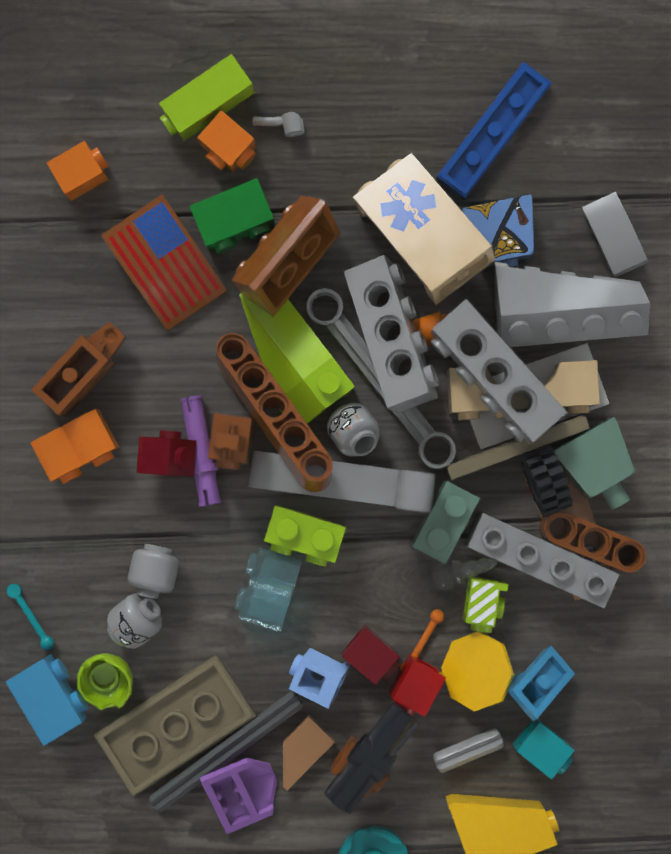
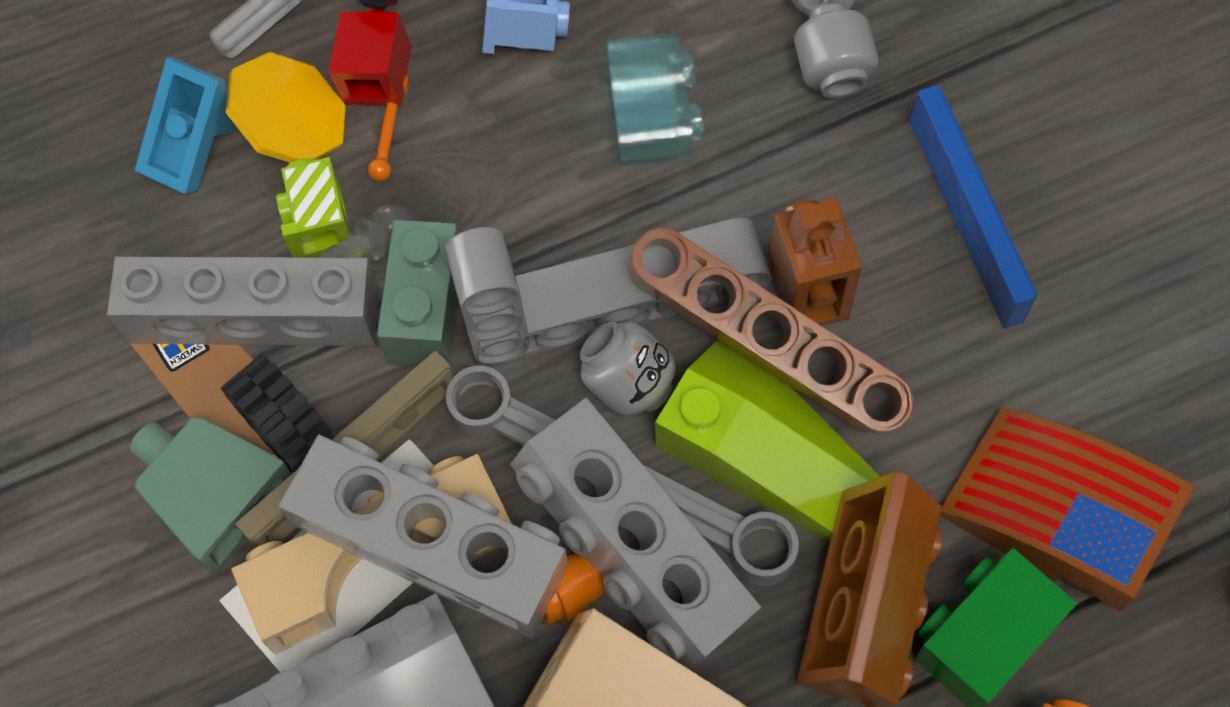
camera: 160 degrees right, 20 degrees down
orange brick [30,409,120,484] -> none
dark orange hinge [31,322,127,417] -> none
dark red brick [136,430,196,477] -> none
medium lavender pin [179,395,222,507] -> none
lime brick [264,505,346,567] -> none
dark red brick [341,624,400,685] -> none
teal brick [512,719,575,780] -> none
dark orange beam [539,511,647,573] -> none
none -> blue tile [910,85,1037,329]

